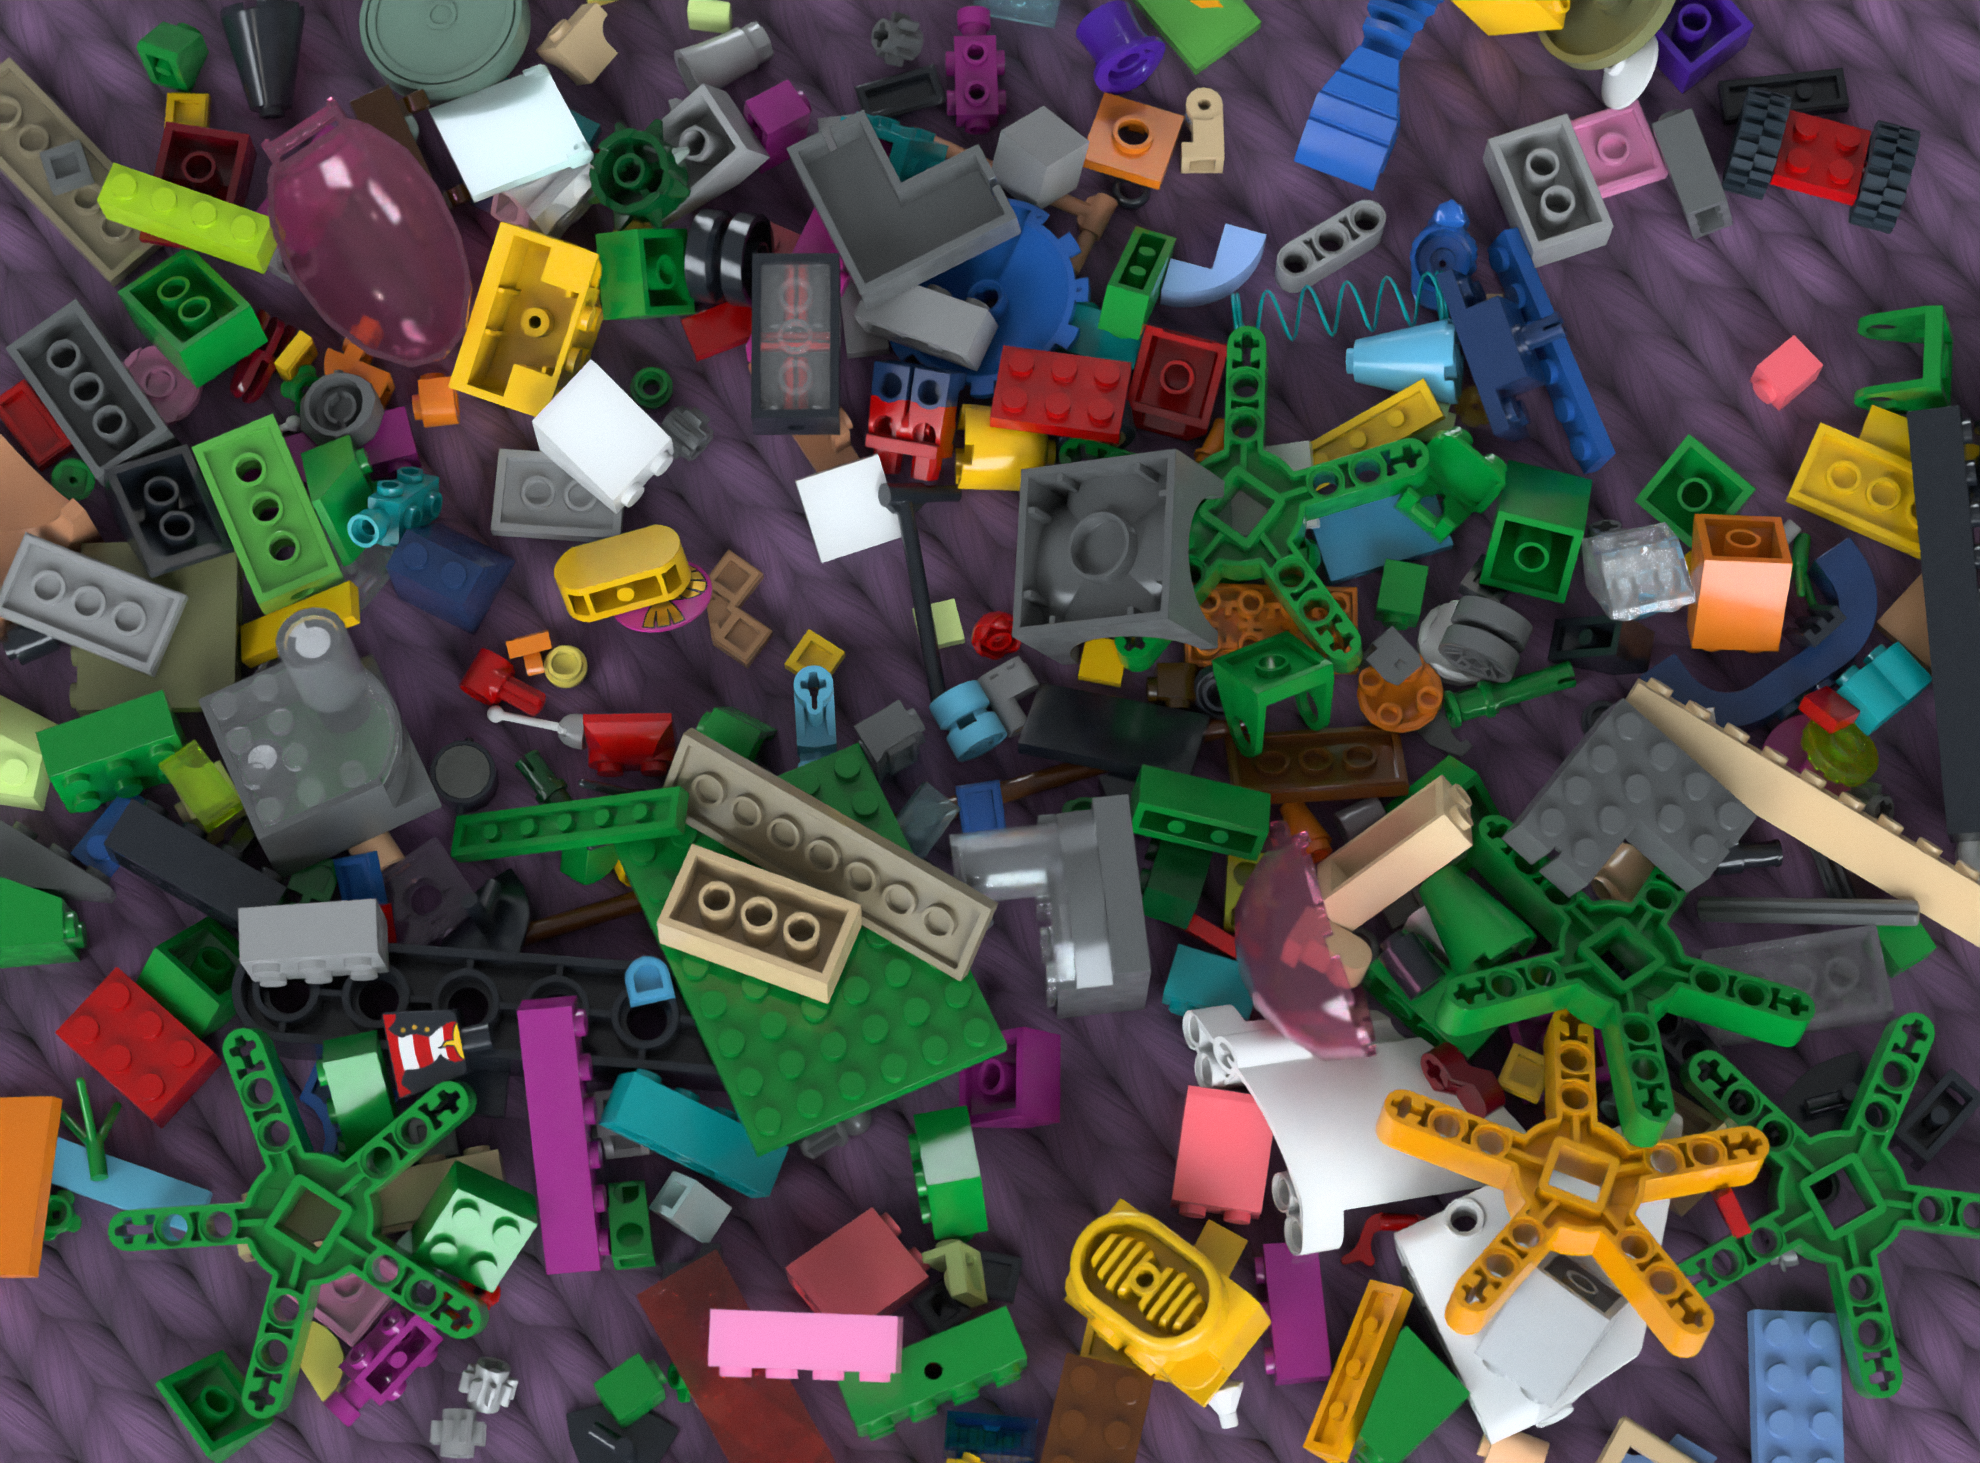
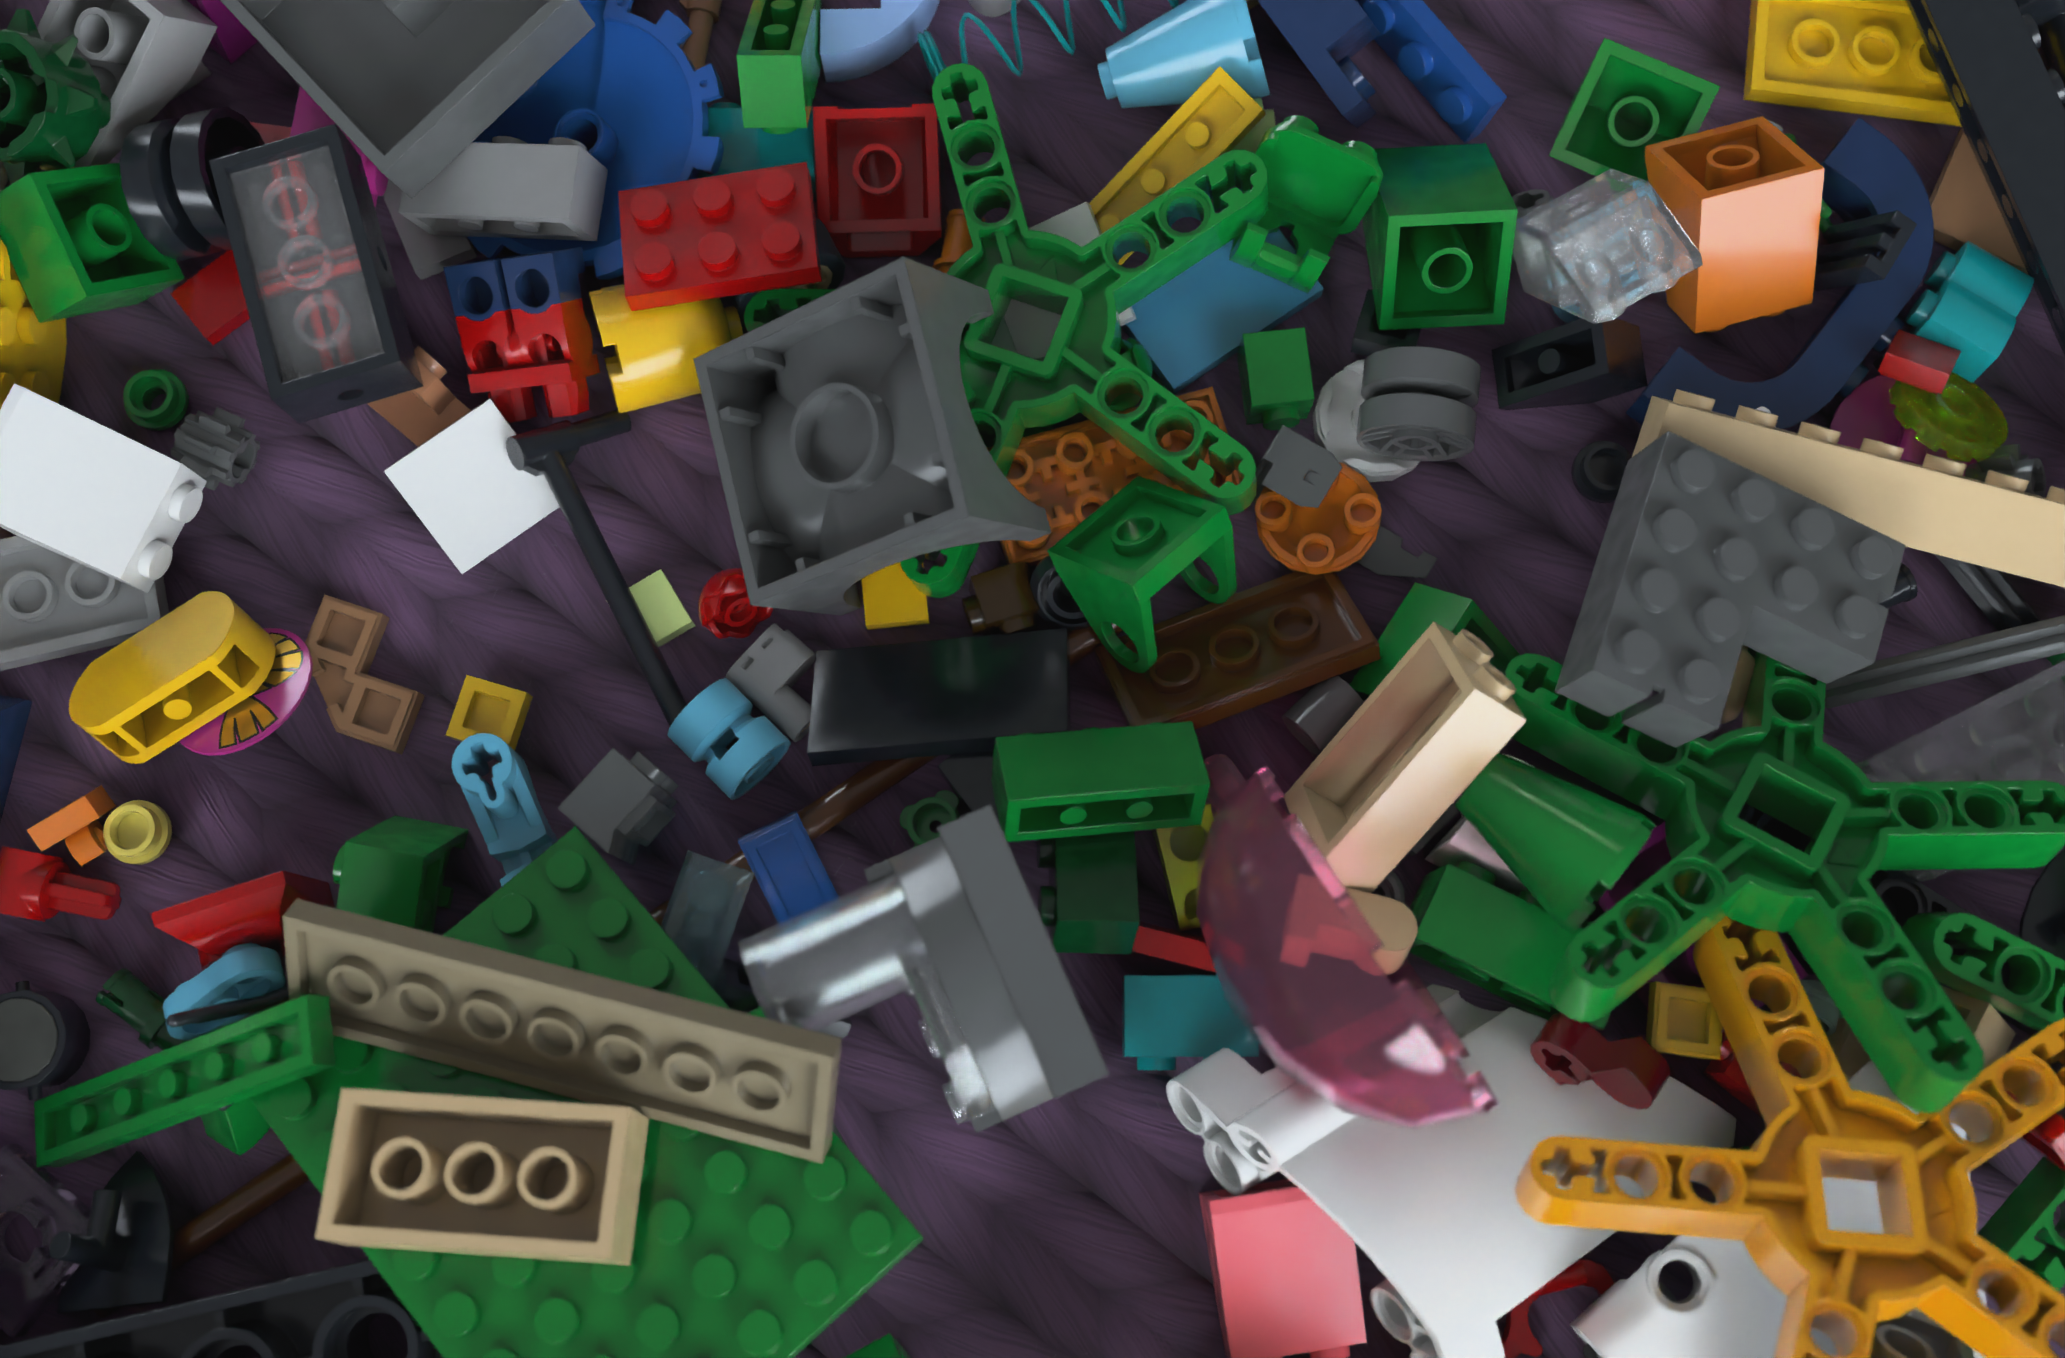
camera: 15 degrees left, 5 degrees up
hinge [487,705,587,750] -> none
dark azure tile [625,956,675,1008] -> none
magenta slope [959,1027,1061,1128] -> none
orange cone [1279,802,1332,866] -> none
black brick [1378,930,1447,1002] -> none
green pin [1442,661,1576,729] -> none
clear yellow plate [1454,386,1489,427] -> none
none -> medium azure plate [163,943,285,1040]

